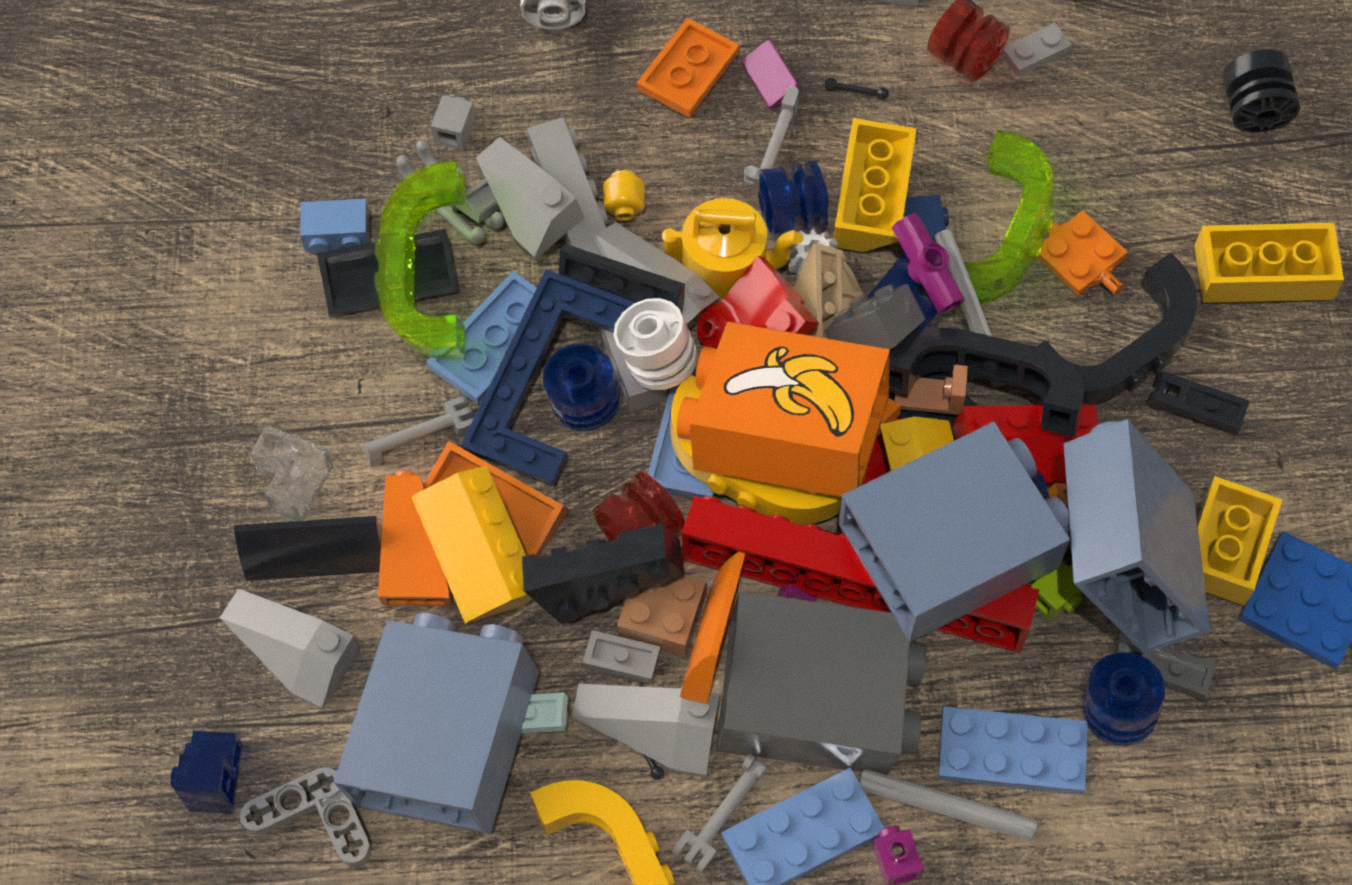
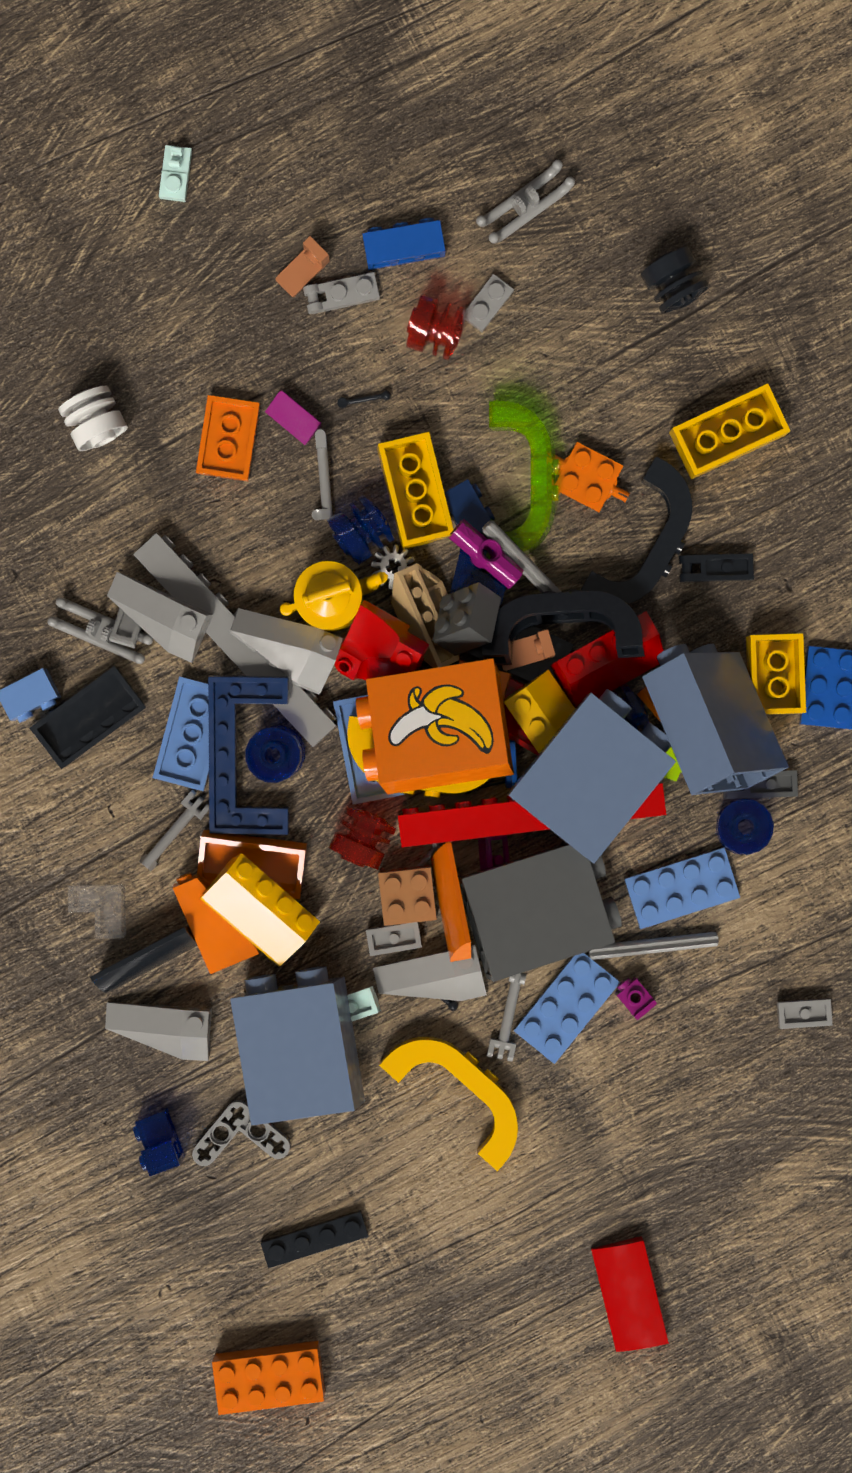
camera: 30 degrees left, 25 degrees up
clear neon green arch [374,161,465,359] -> none
light grey brick [431,95,475,151] -> none
black wedge [522,523,684,624] -> none
black plate [559,244,685,313] -> none
yellow head [603,170,645,221] -> none
white wheel [613,298,698,390] -> none

